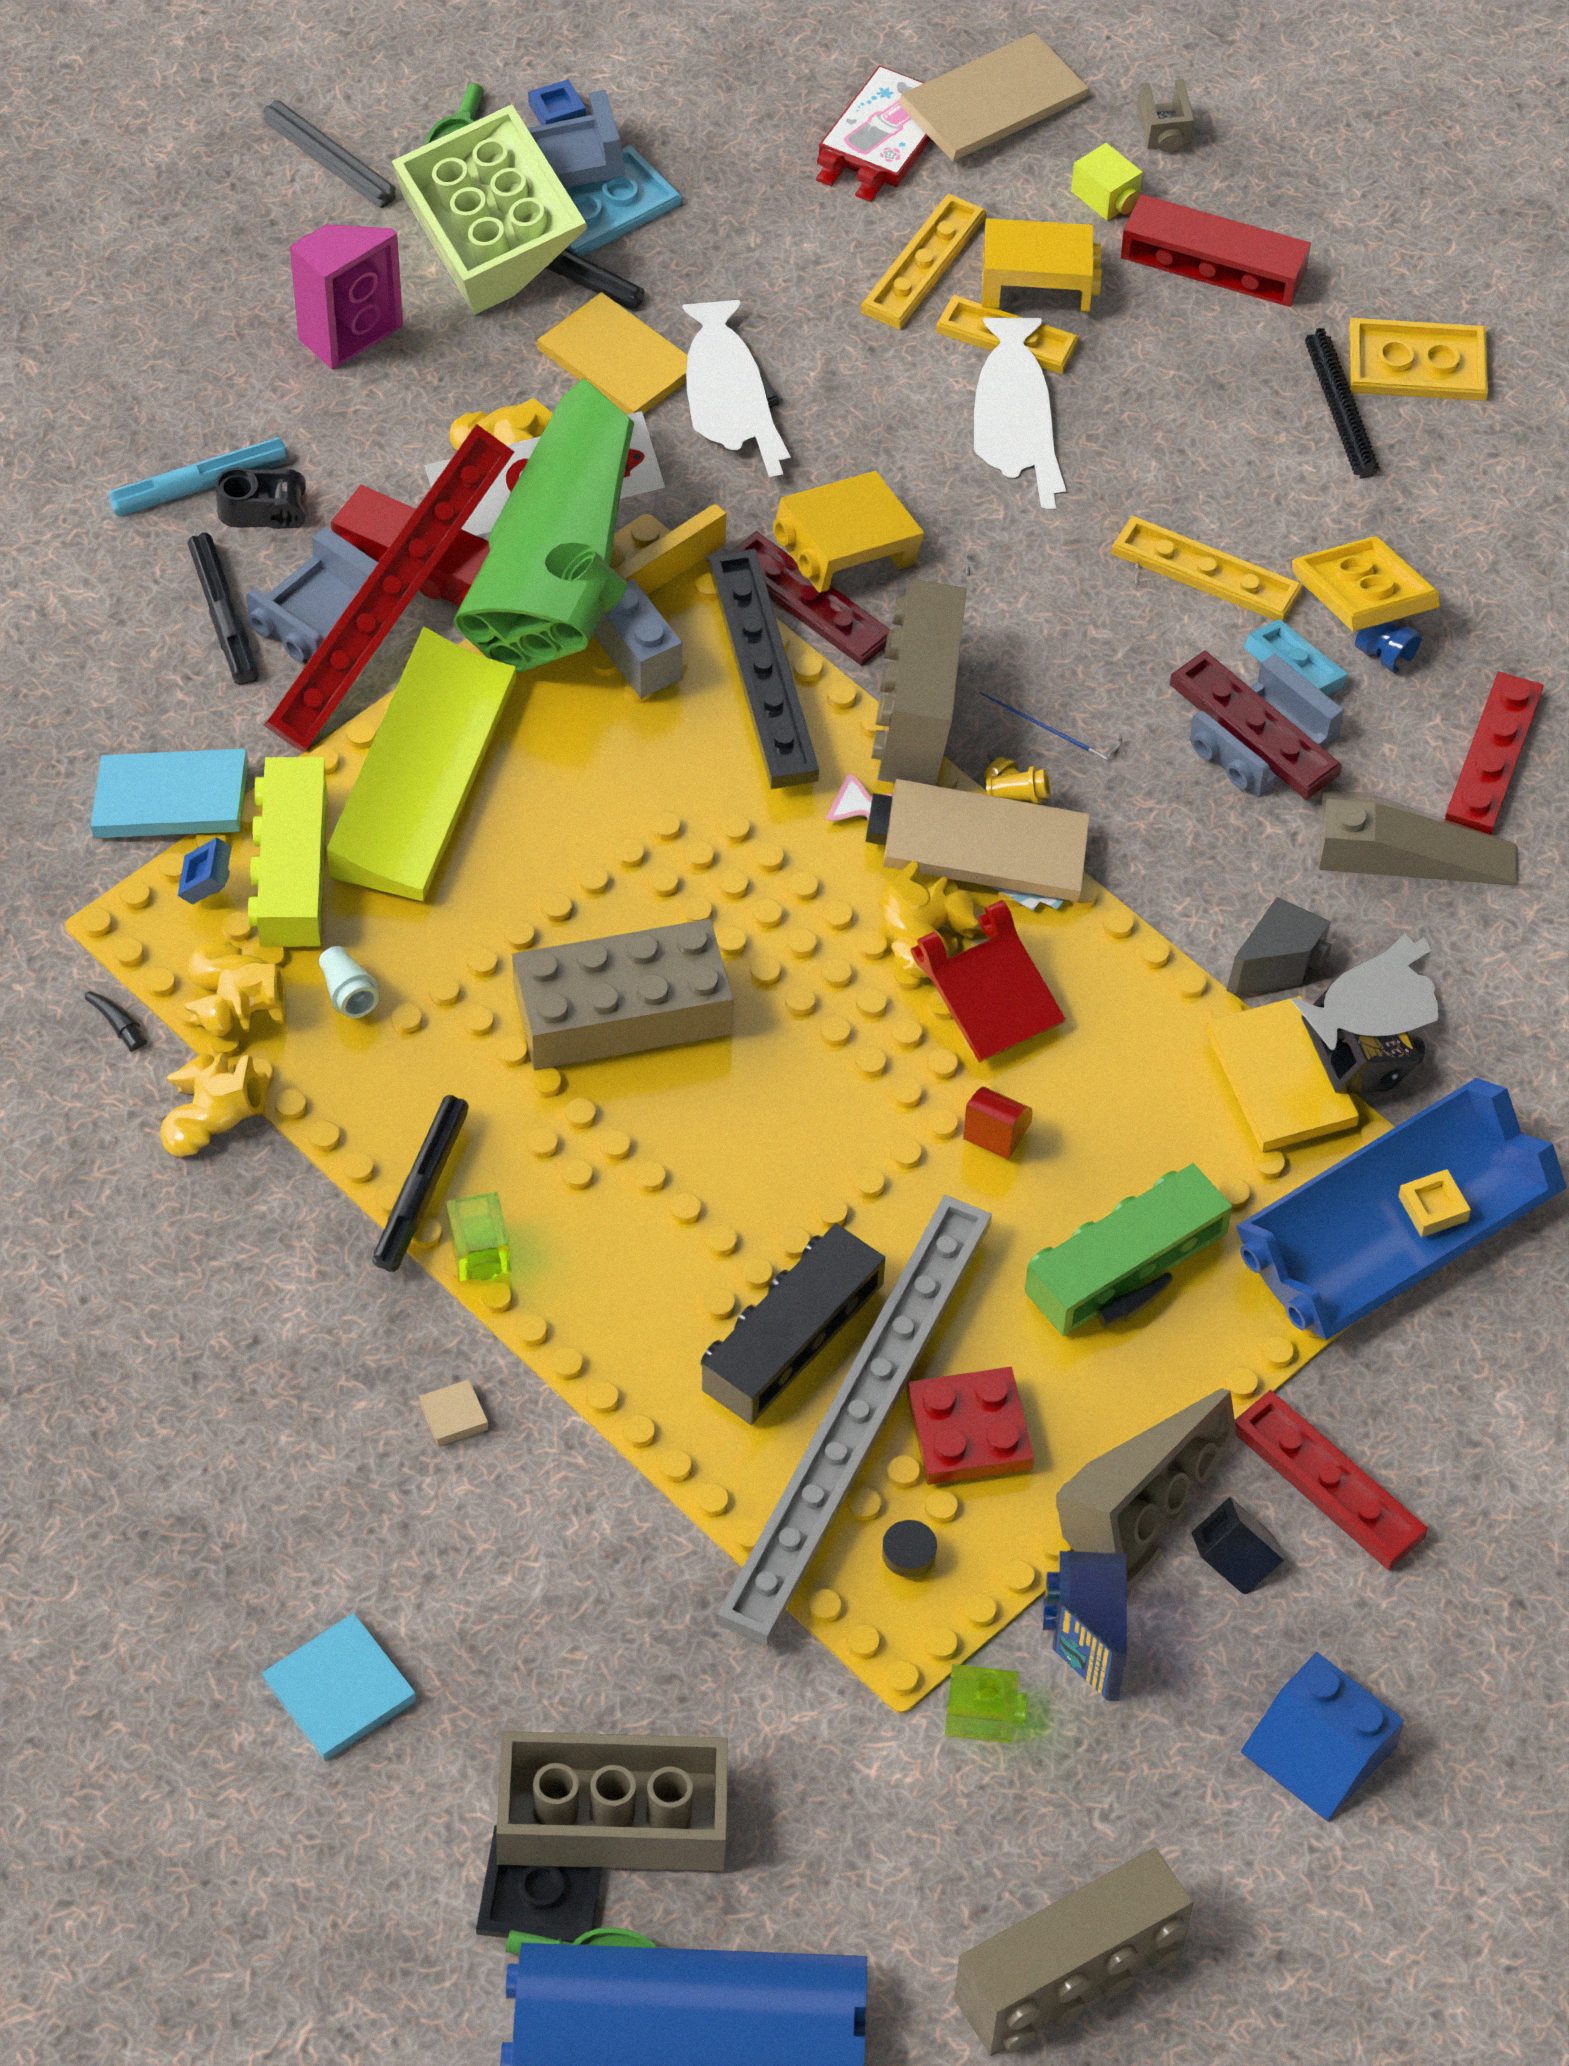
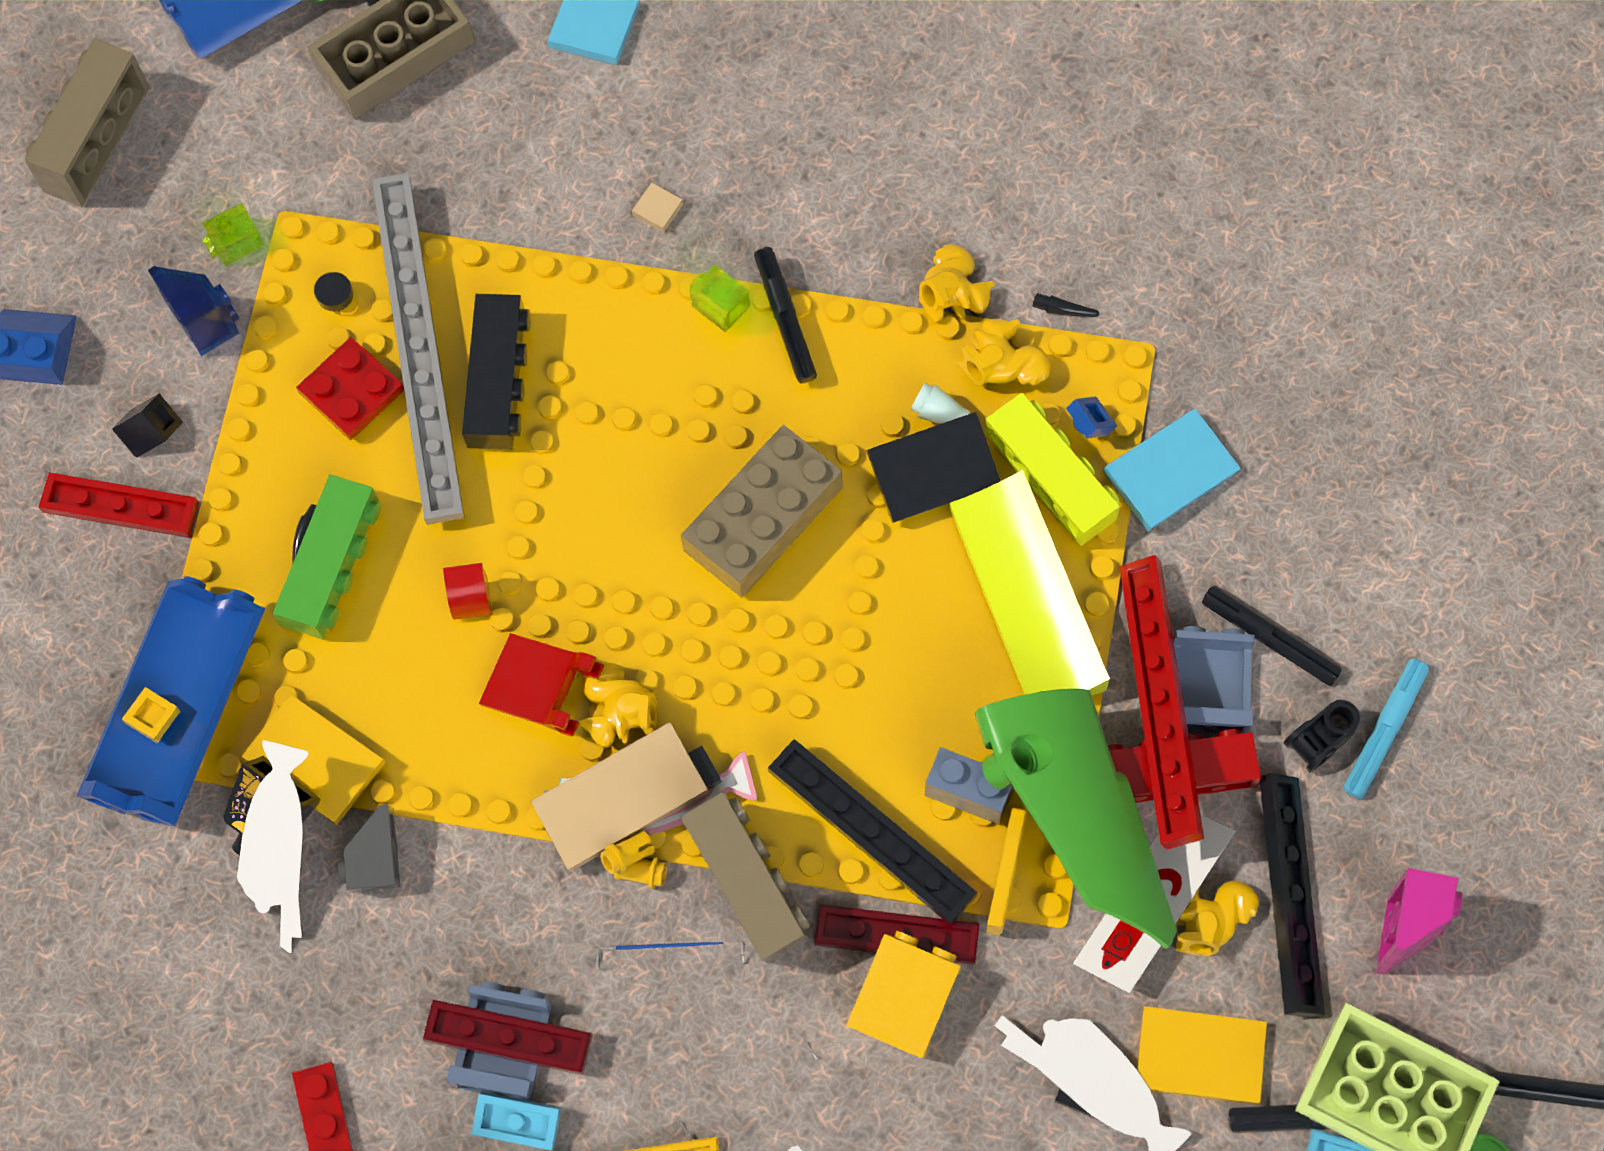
camera: 150 degrees right, 15 degrees up
dark tan wedge [1056,1388,1236,1598] -> none
dark tan wedge [1319,790,1516,886] -> none
none -> black tile [866,412,1001,523]
none -> black plate [1260,773,1325,1018]

